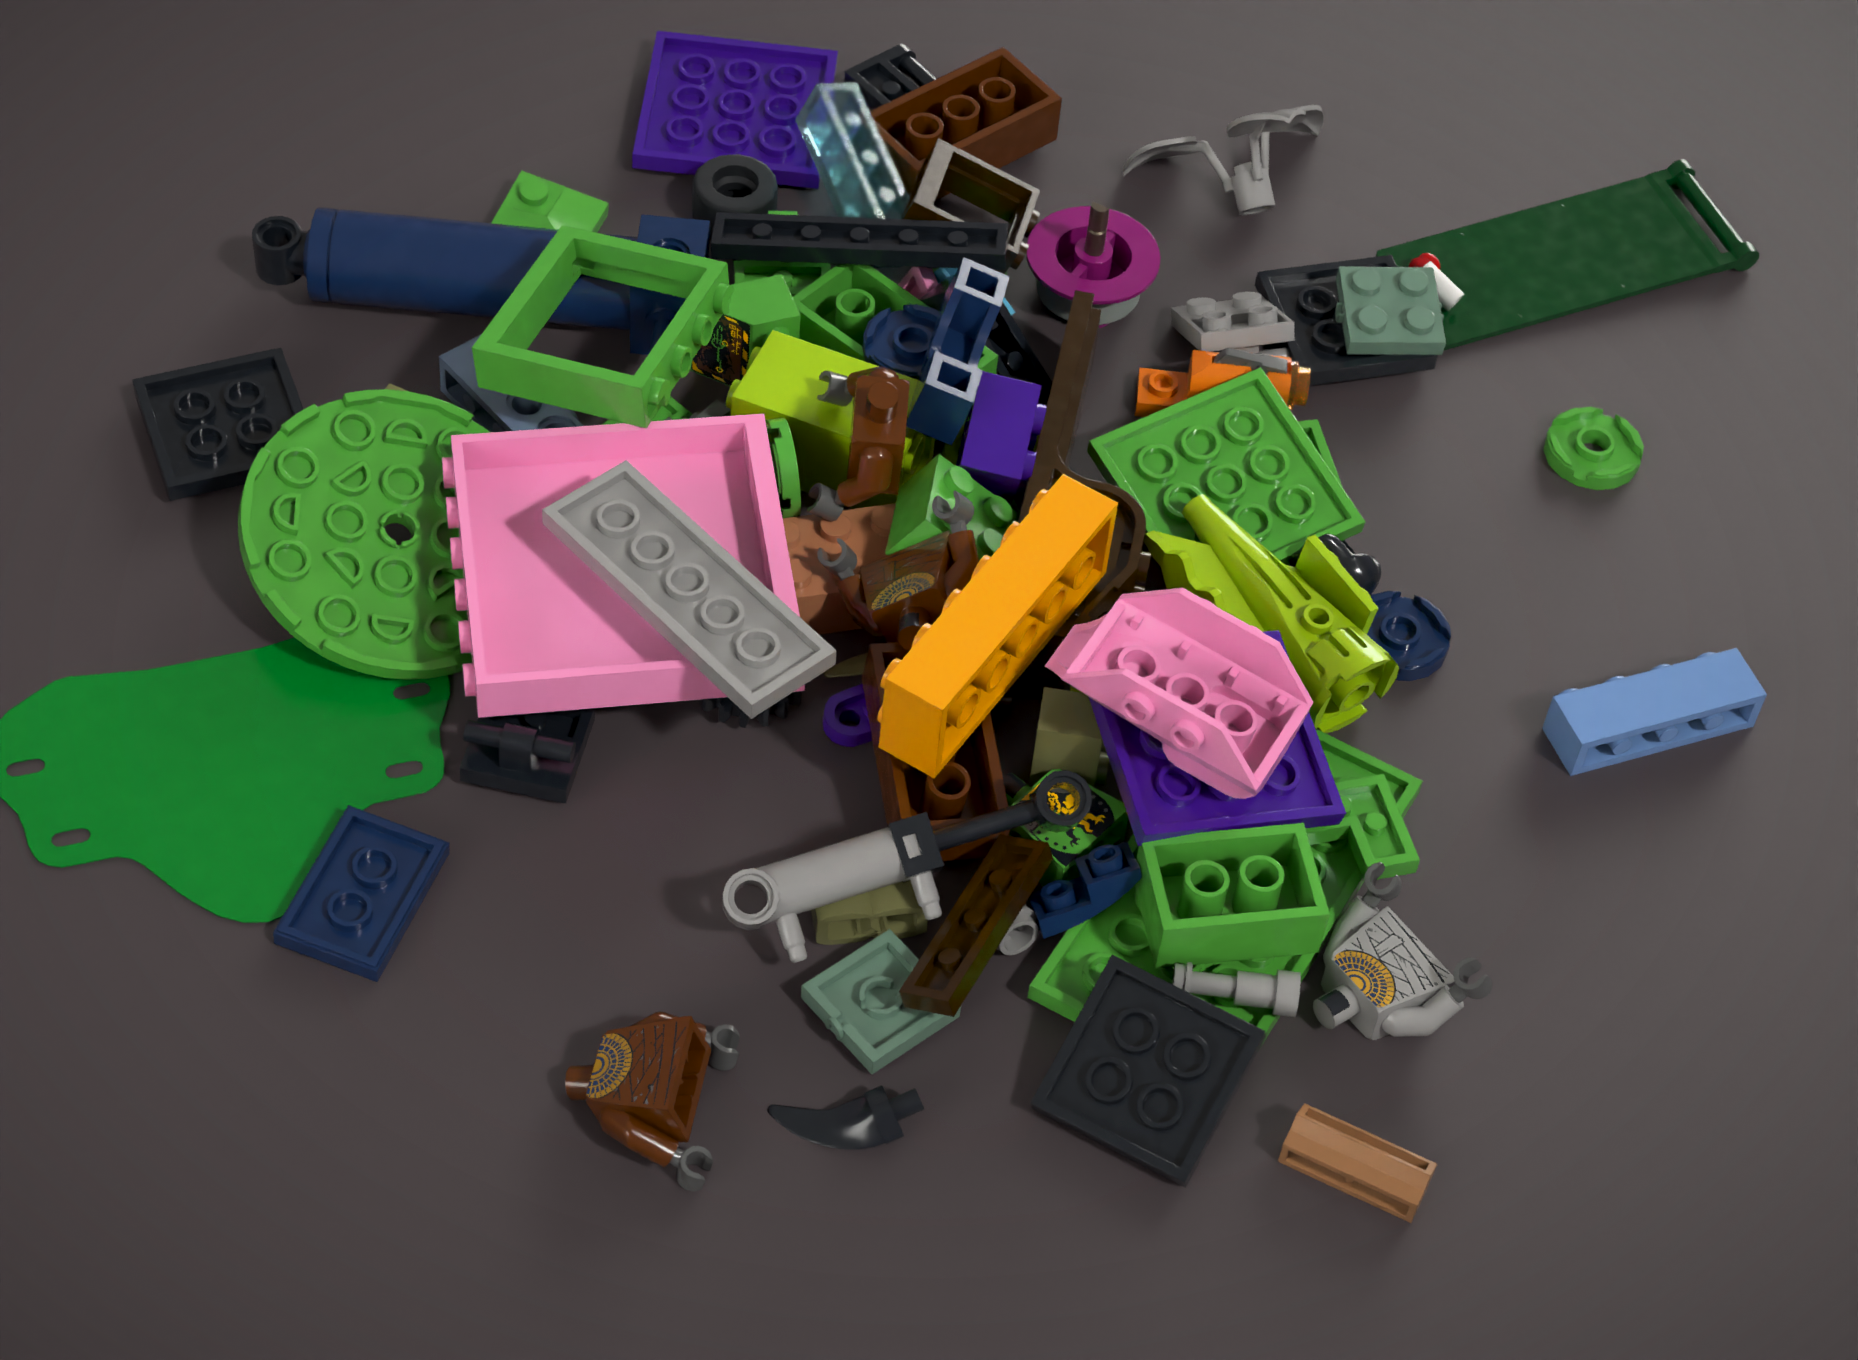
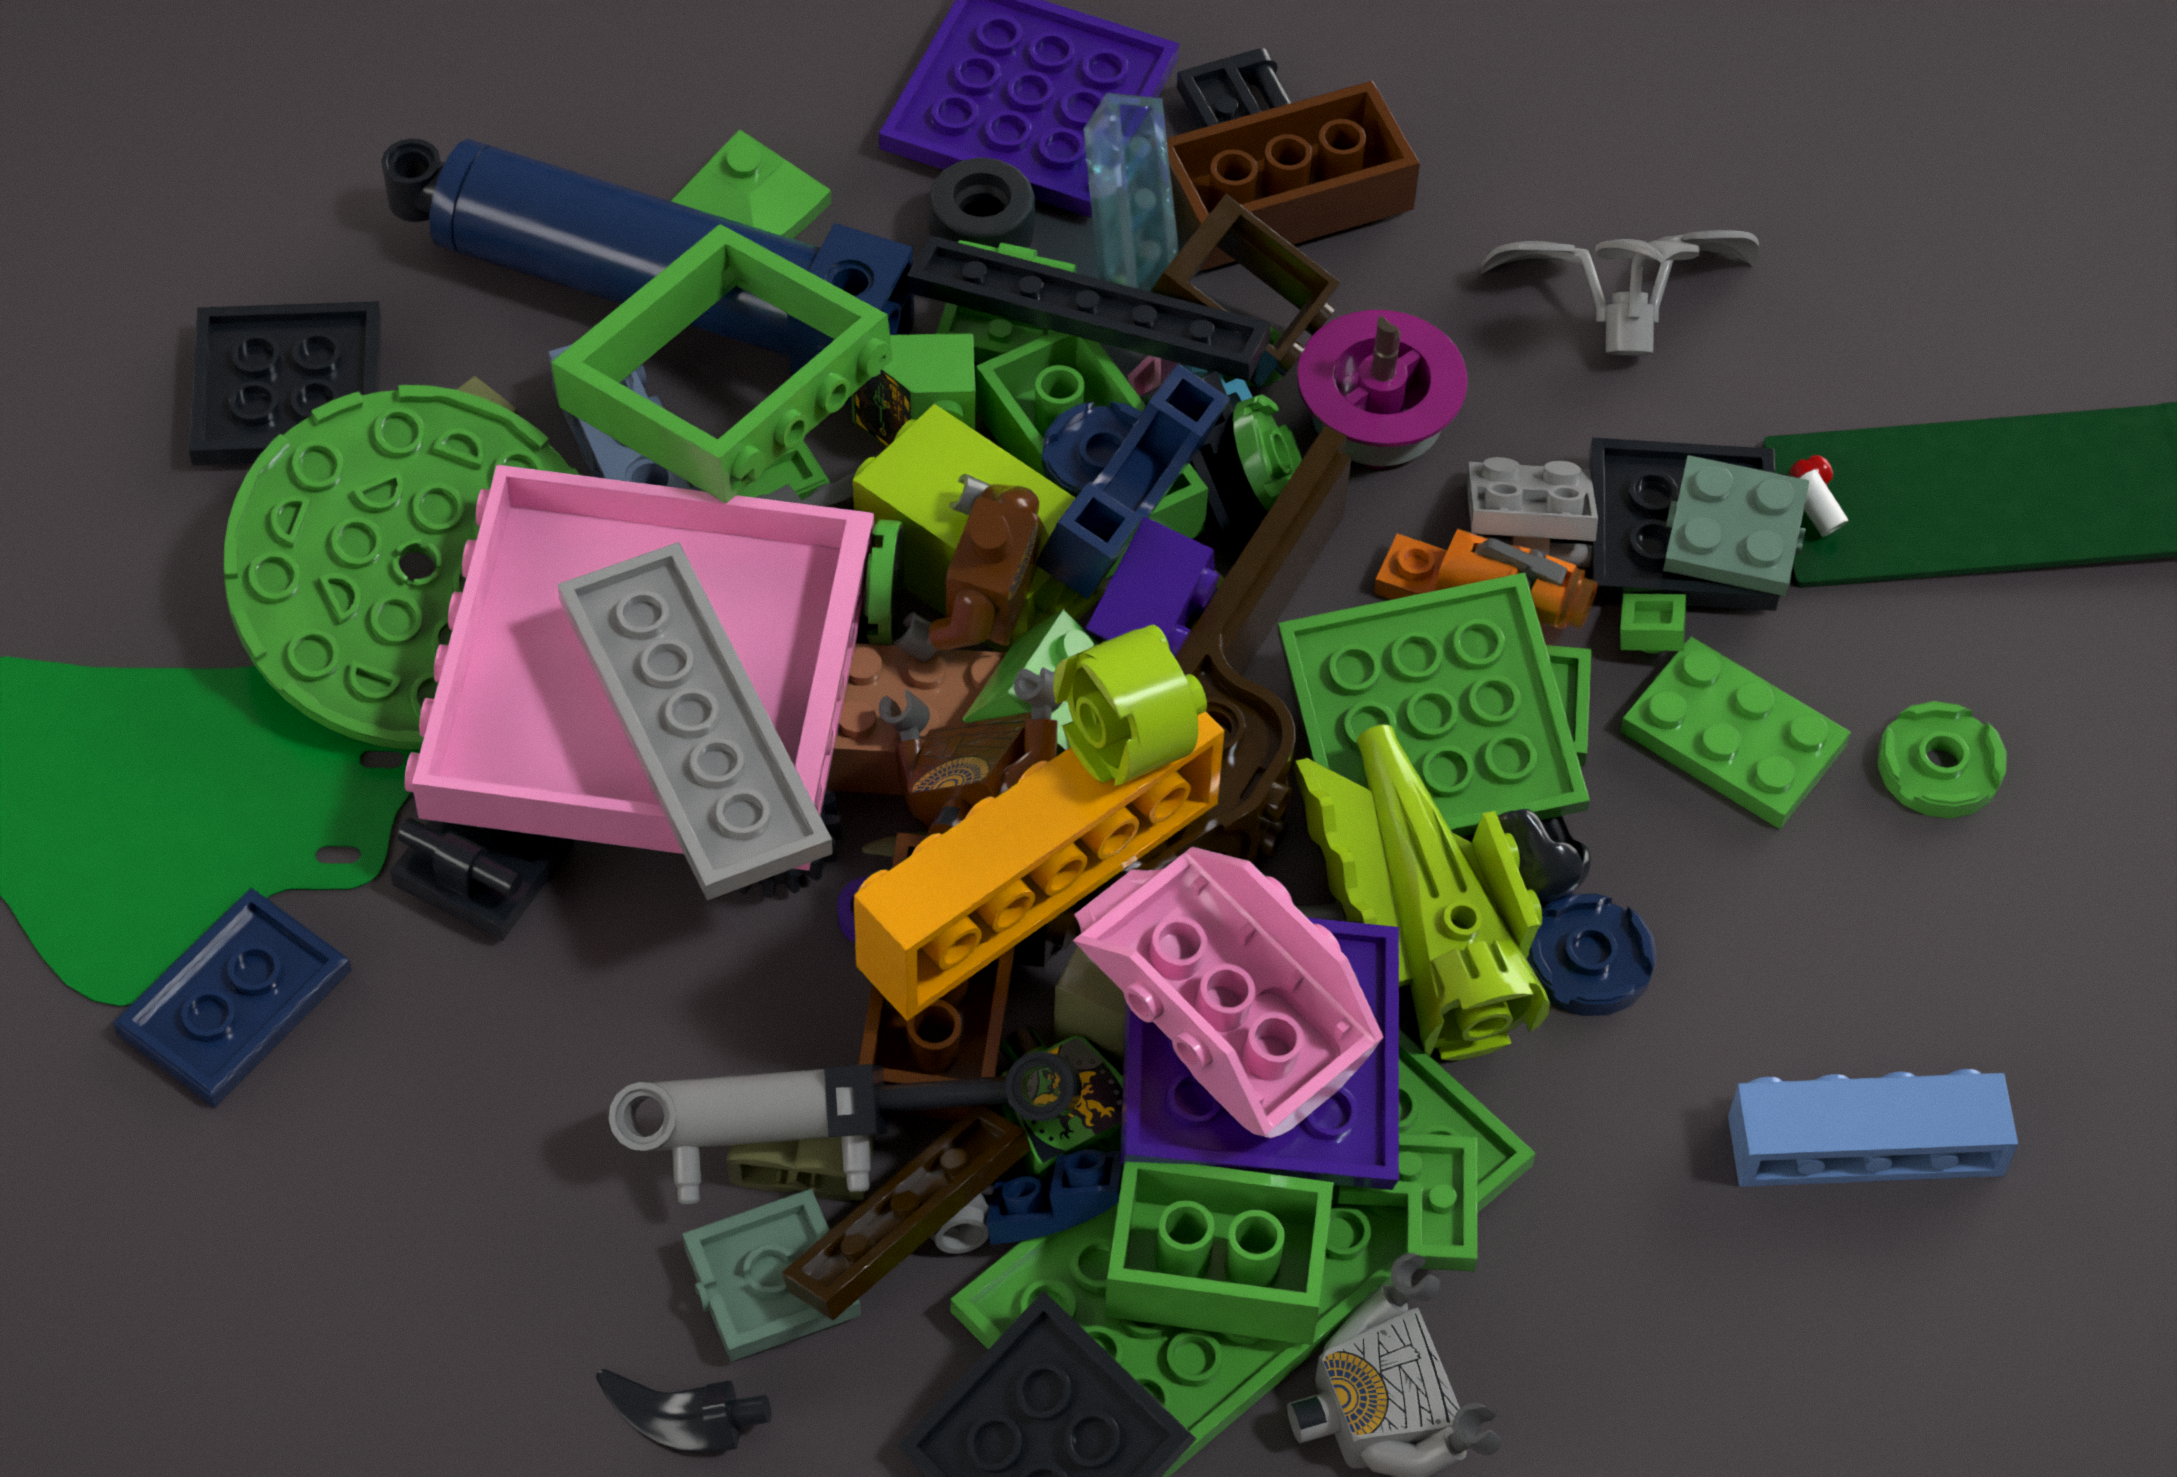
camera: 20 degrees right, 5 degrees up
reddish brown torso [565,1012,740,1192] -> none
light grey piece [1172,962,1301,1017] -> none
none -> lime brick [1053,624,1207,786]
none -> bright green tile [1233,395,1302,512]
none -> bright green plate [1620,594,1686,653]
none -> bright green plate [1620,636,1851,829]

